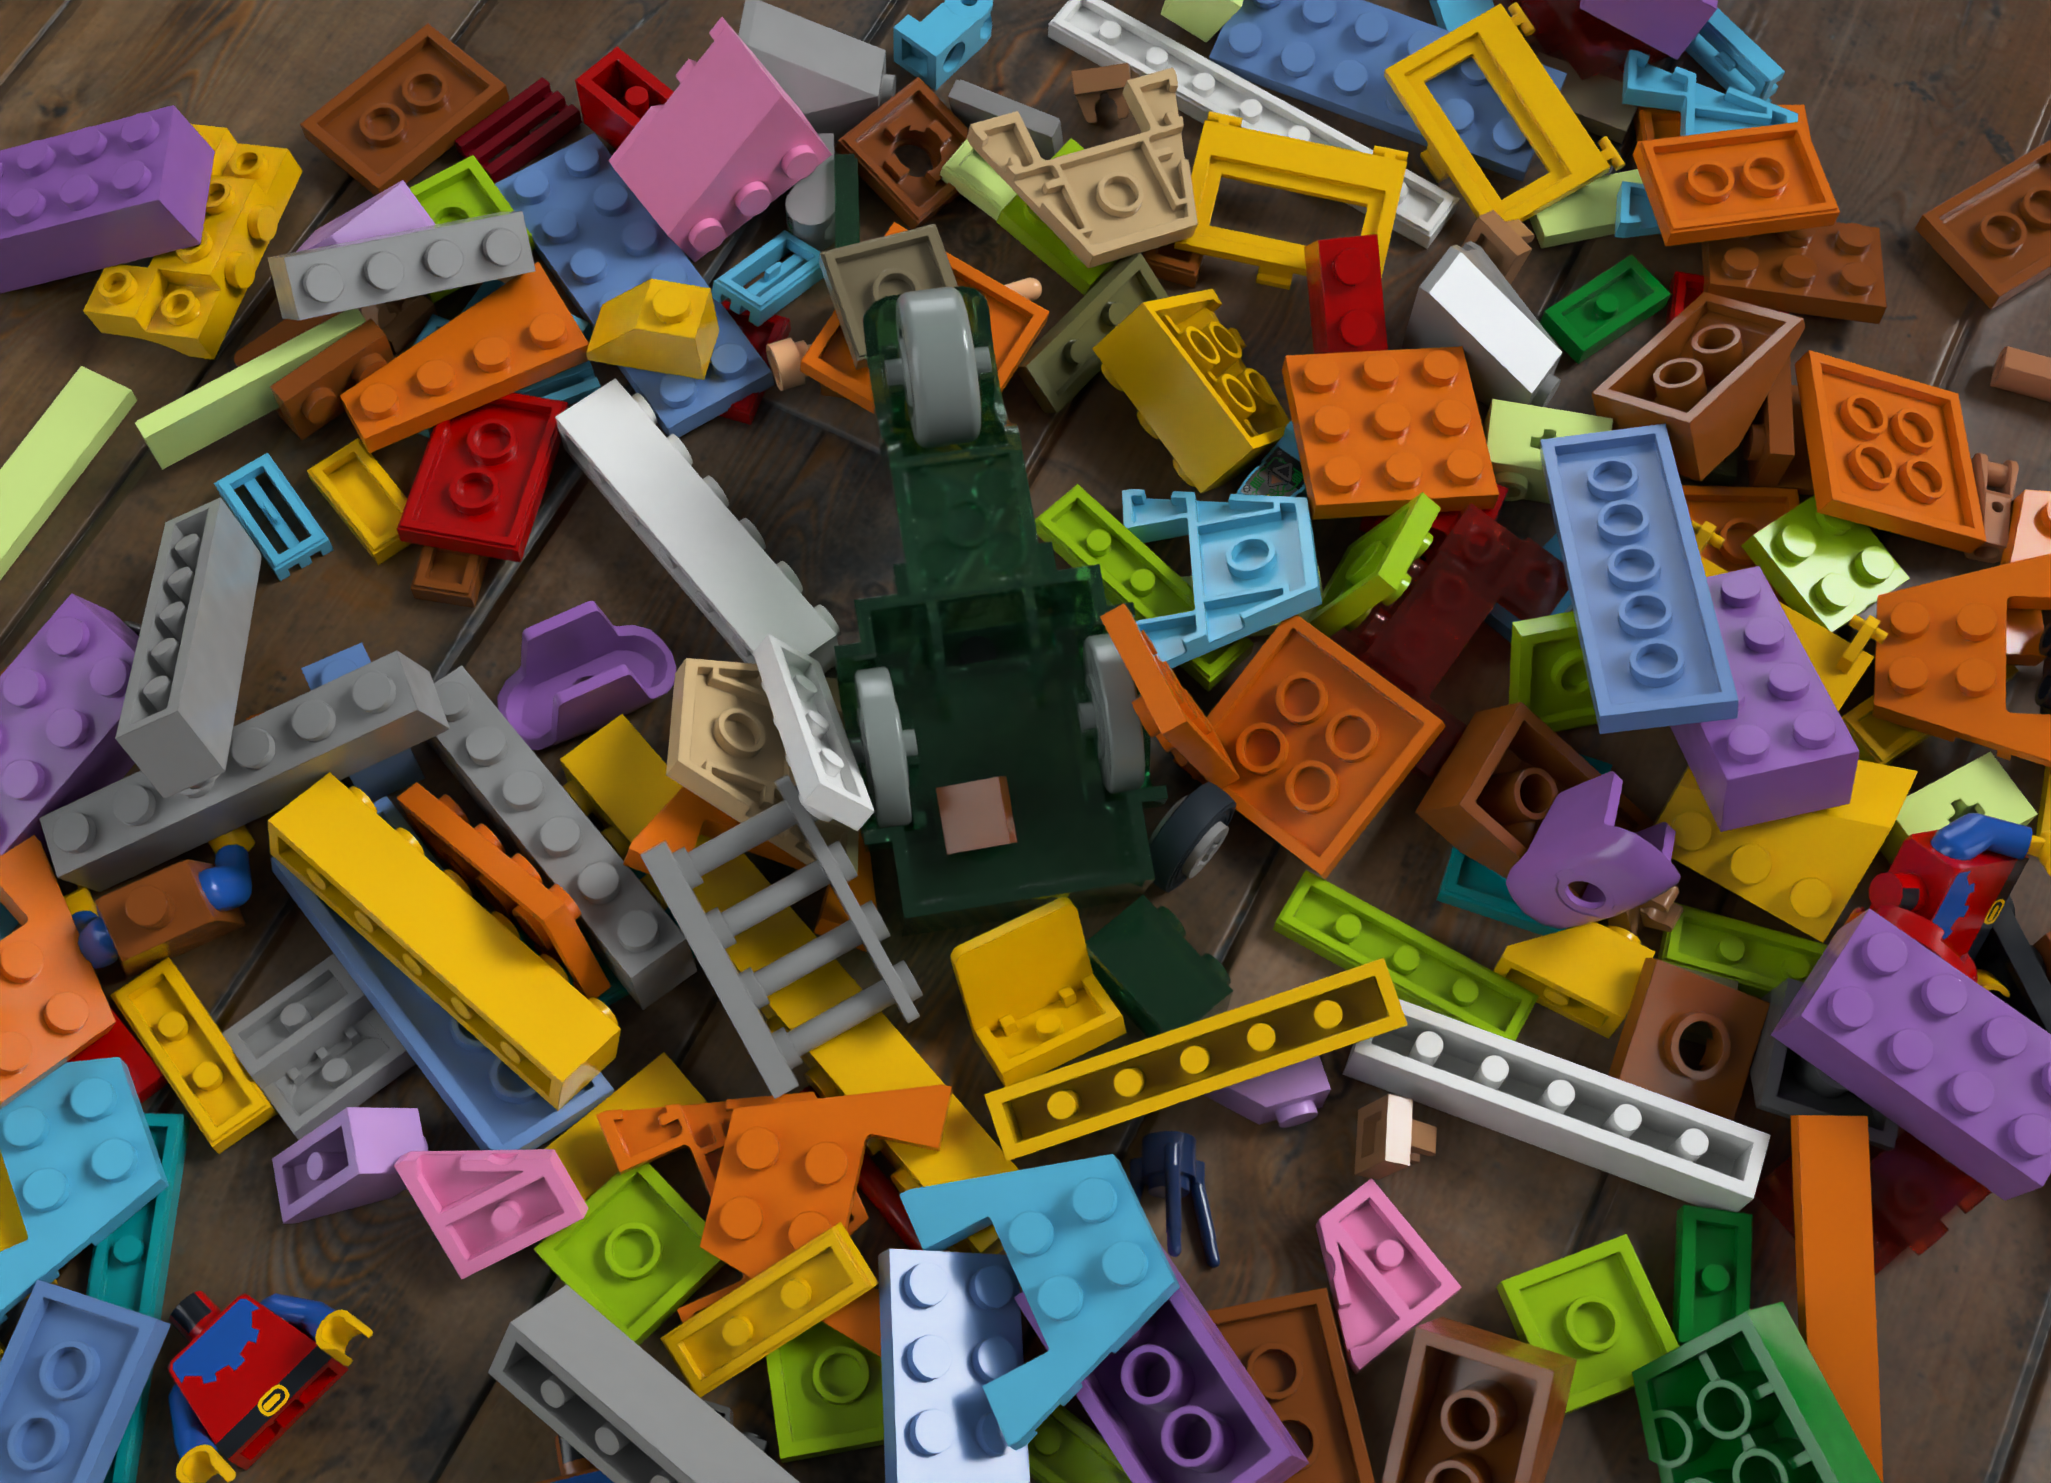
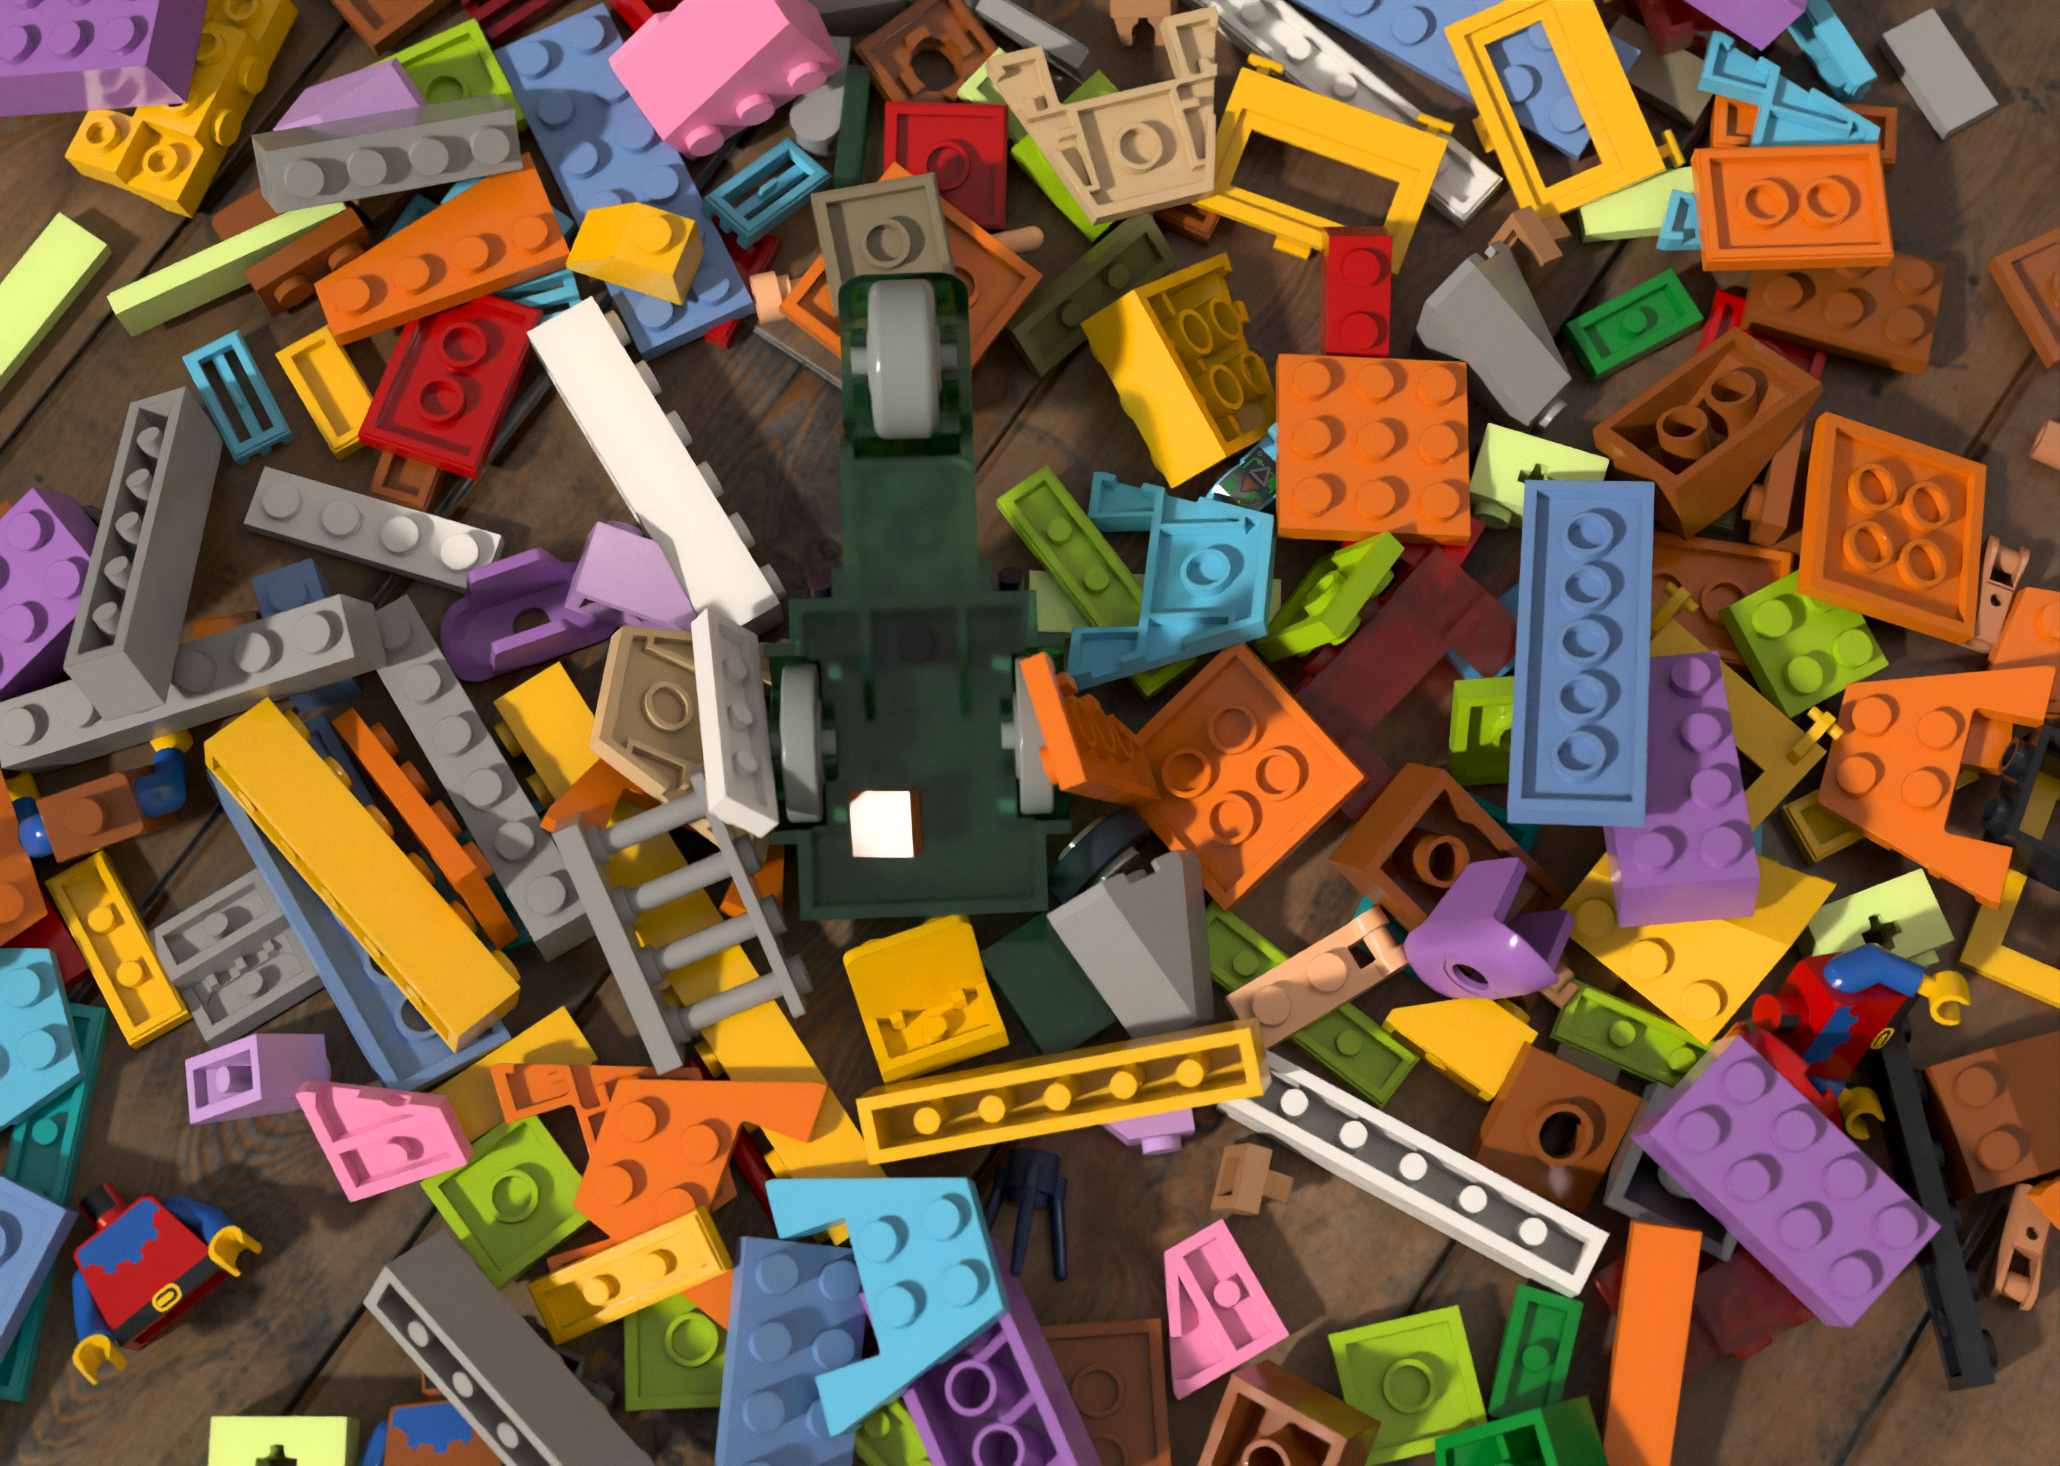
camera: 10 degrees right, 10 degrees up
none -> white plate [244,466,505,594]
none -> lavender slope [564,521,698,631]
none -> red tile [884,101,1009,230]
none -> light grey slope [1047,849,1215,1039]
none -> light nougat plate [1224,905,1409,1050]
none -> light grey tile [1877,8,1999,141]

